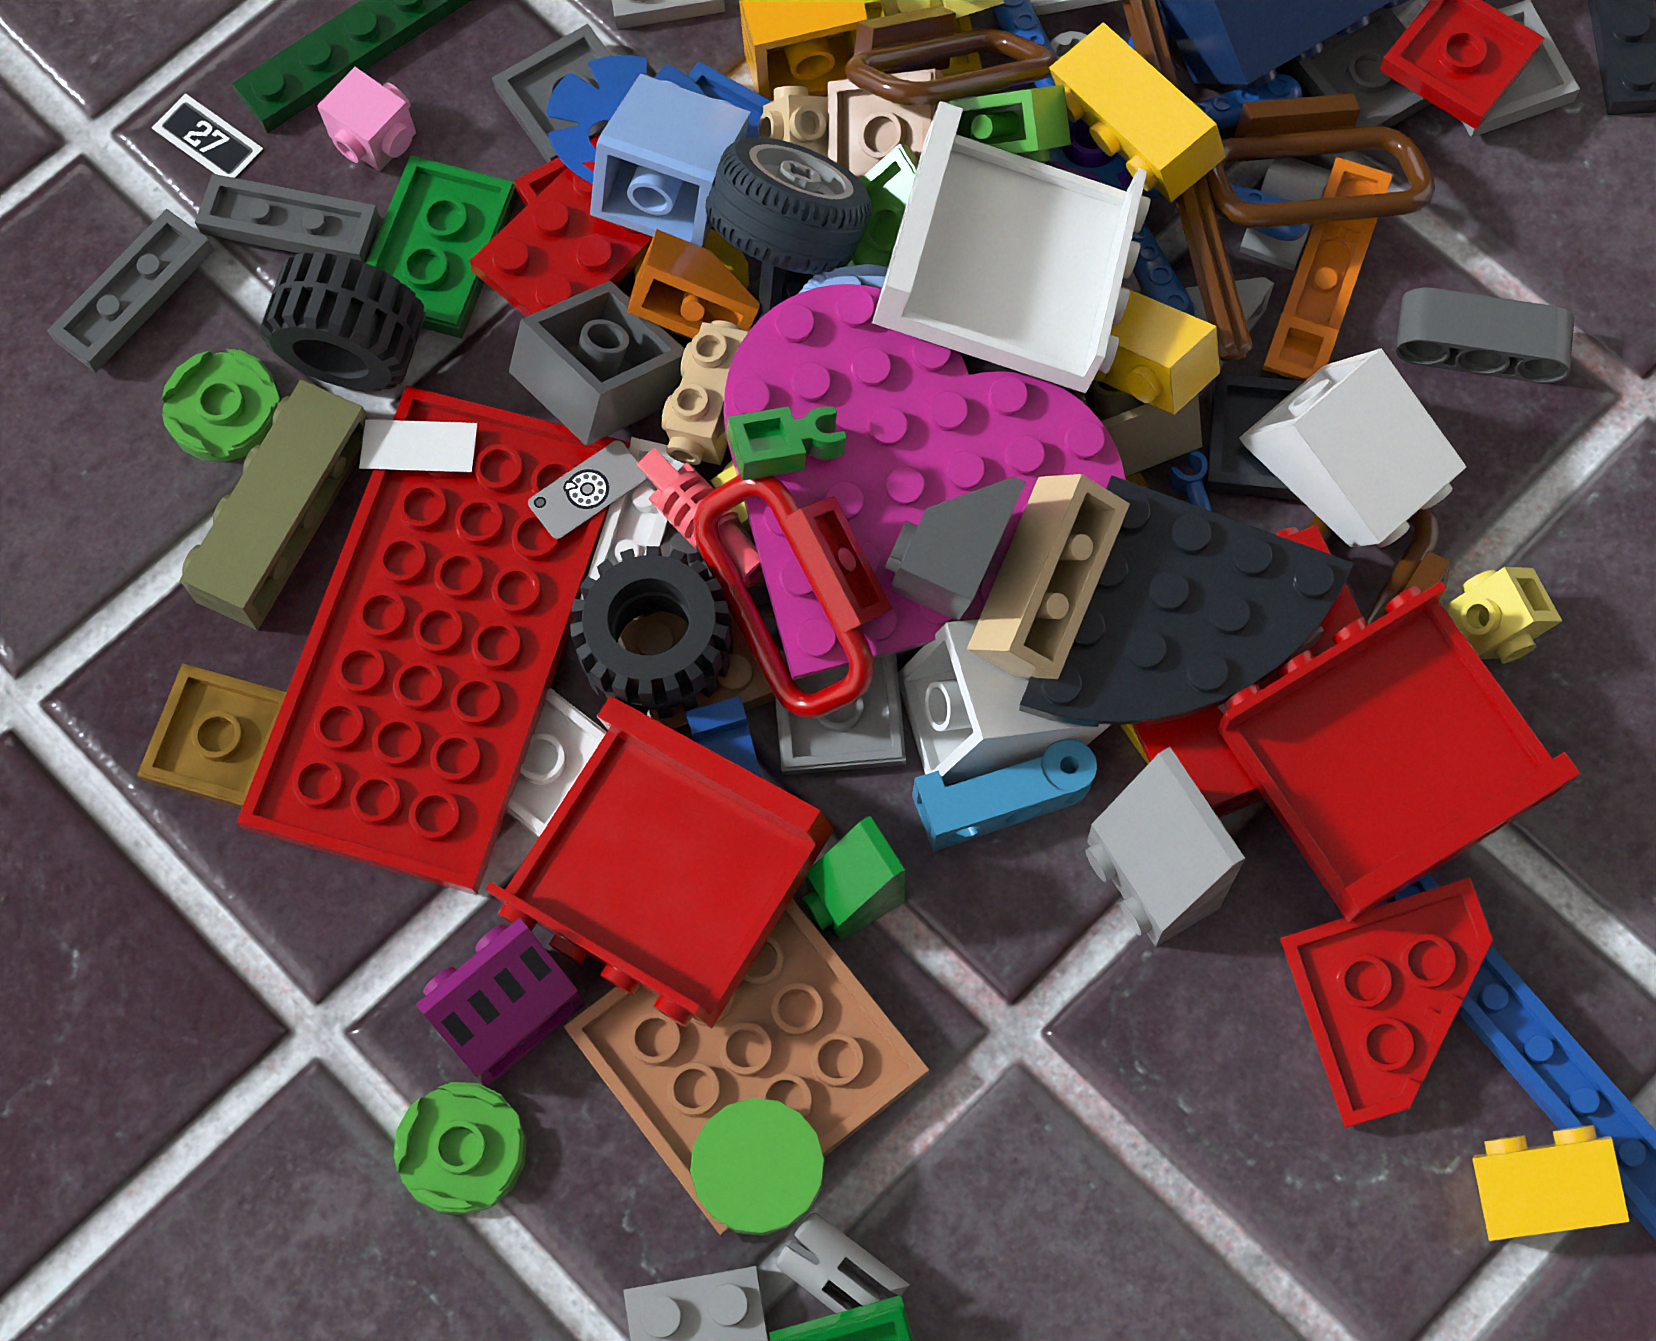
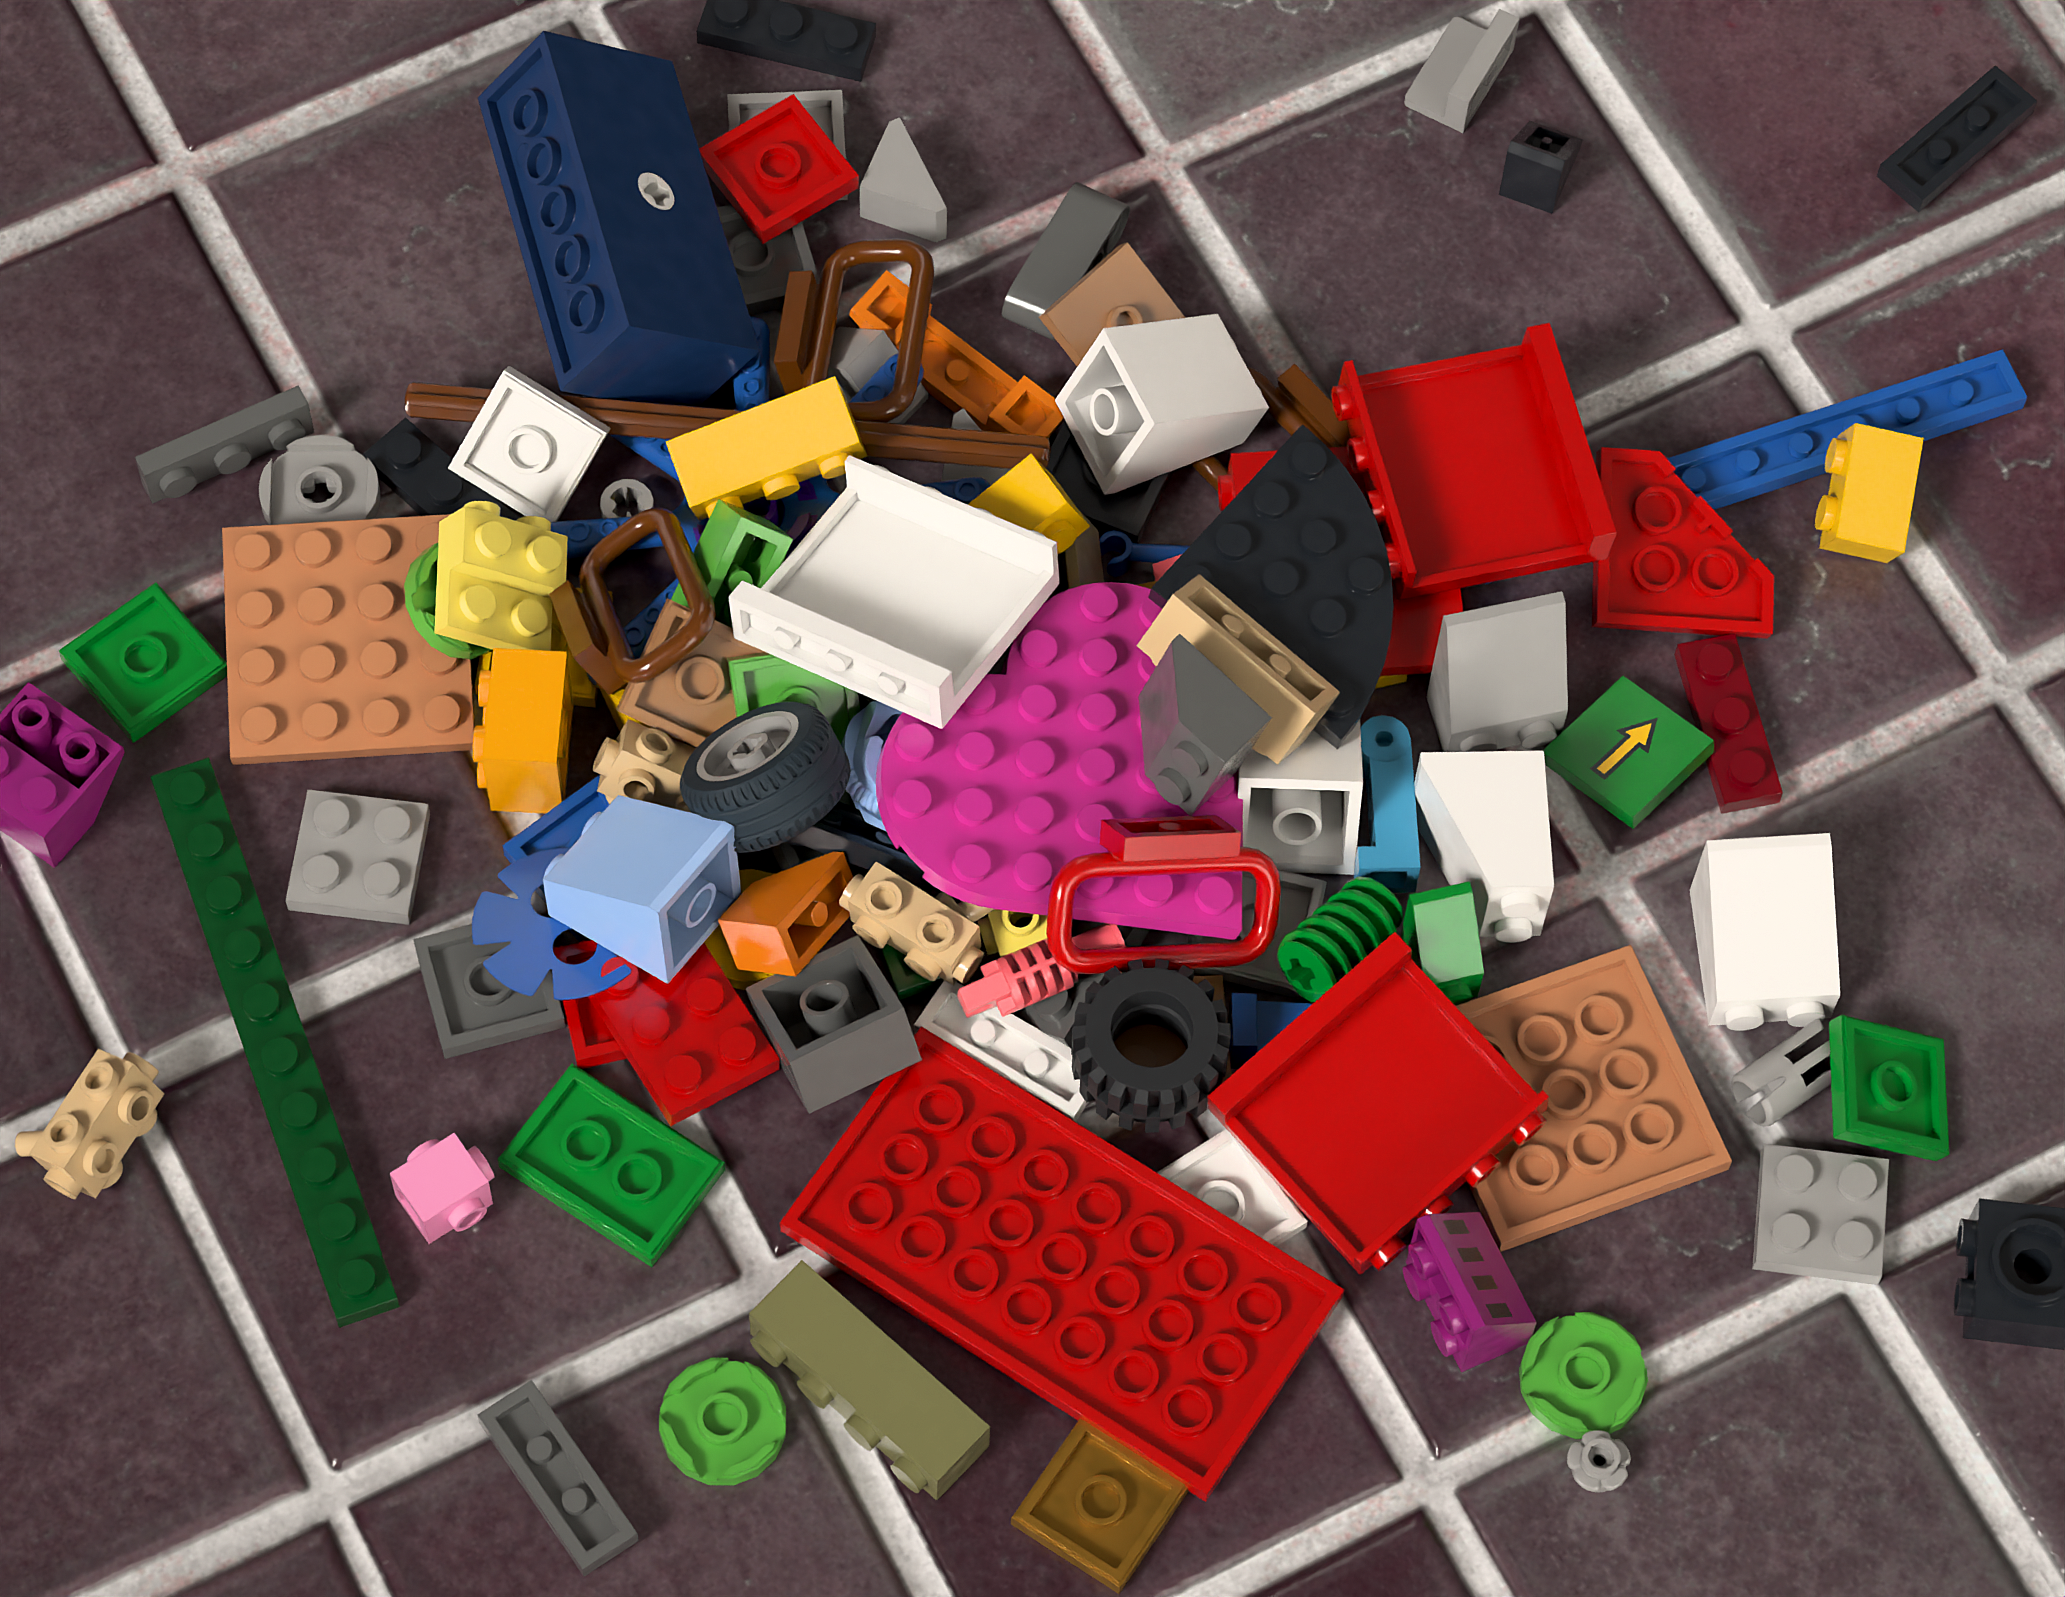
camera: 80 degrees left, 5 degrees down
sticker [152,93,263,178] -> none
dark grey plate [195,174,380,262] -> none
black tyre [260,252,426,391] -> none
white sticker [359,420,477,472] -> none
light grey sticker [528,441,647,539] -> none
bright green tile [690,1098,824,1236] -> none
green plate [727,407,846,480] -> none
light yellow brick [1445,567,1562,664] -> none
none -> light grey slope [860,118,947,242]
none -> medium nougat plate [1039,242,1185,367]
none -> green piece [1277,876,1403,1003]
none -> white slope [1414,751,1554,943]
none -> green tile [1543,676,1714,829]
none -> light grey plate [1567,1430,1631,1492]
none -> dark red plate [1674,634,1783,814]
none -> white slope [1690,833,1840,1031]

